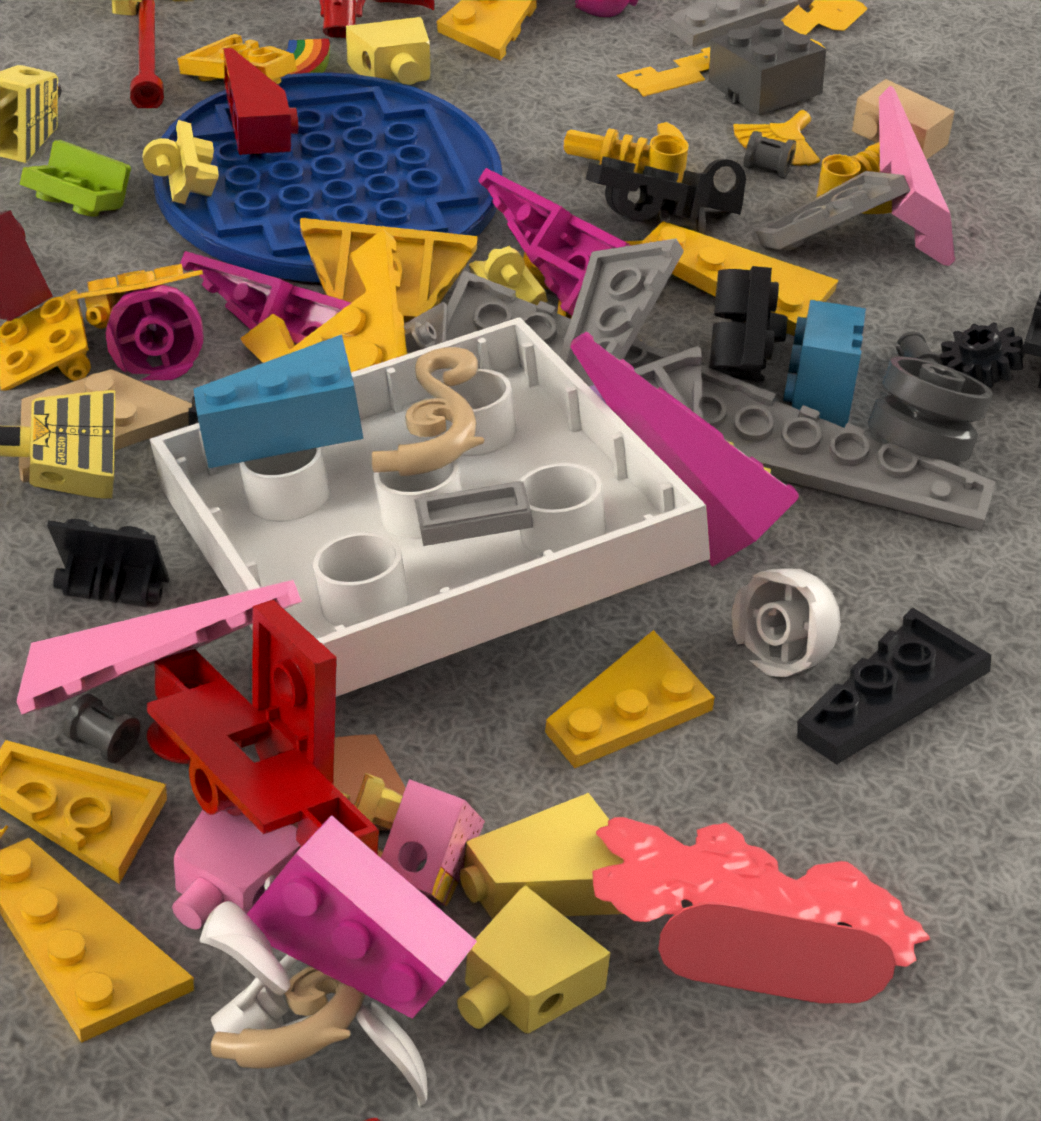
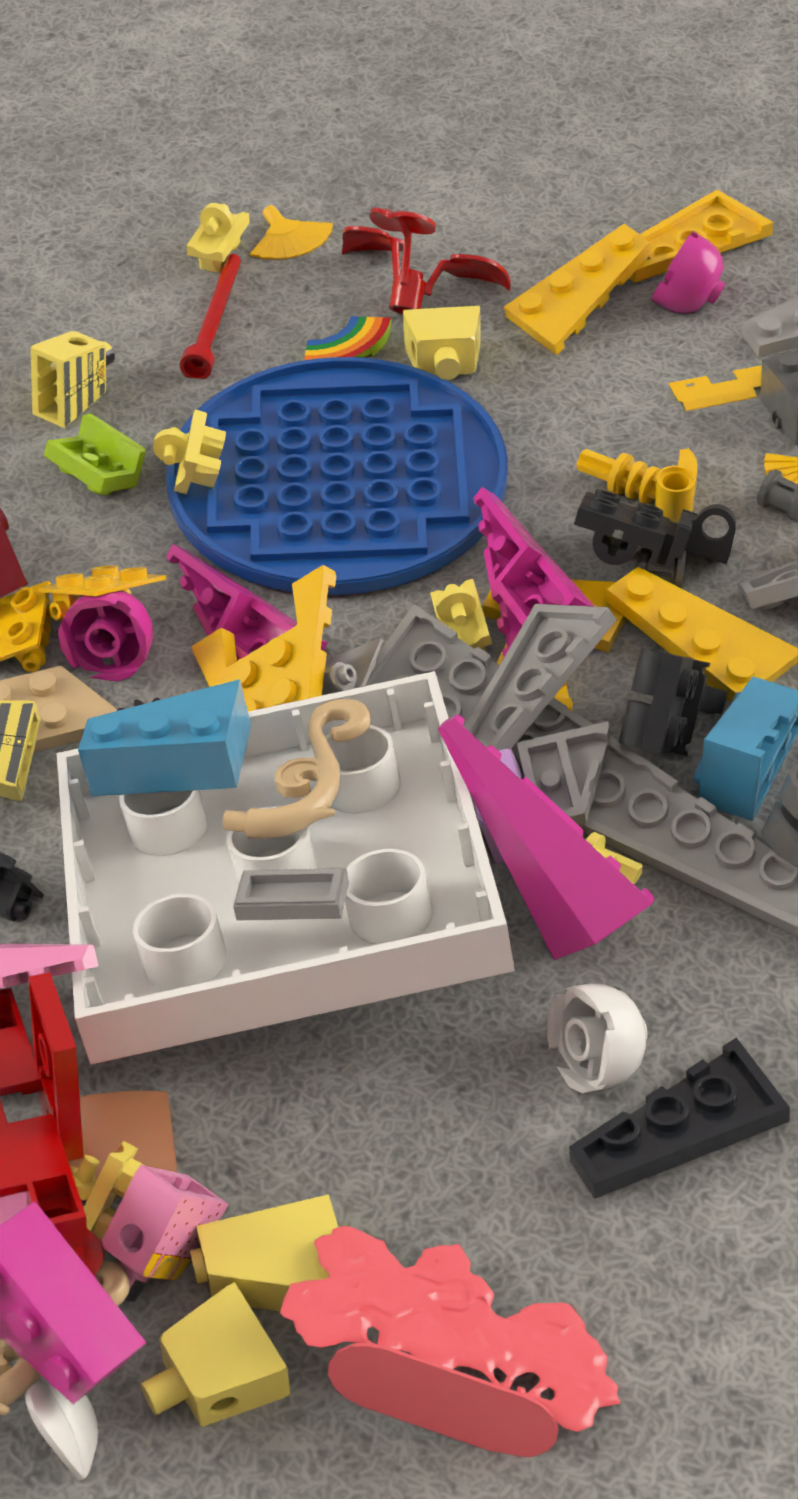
camera: 20 degrees right, 5 degrees up
yellow wing [177,34,297,84] -> none
red slope [223,48,298,155] -> none
yellow wing [300,218,478,322] -> none
yellow wing [545,630,715,768] -> none

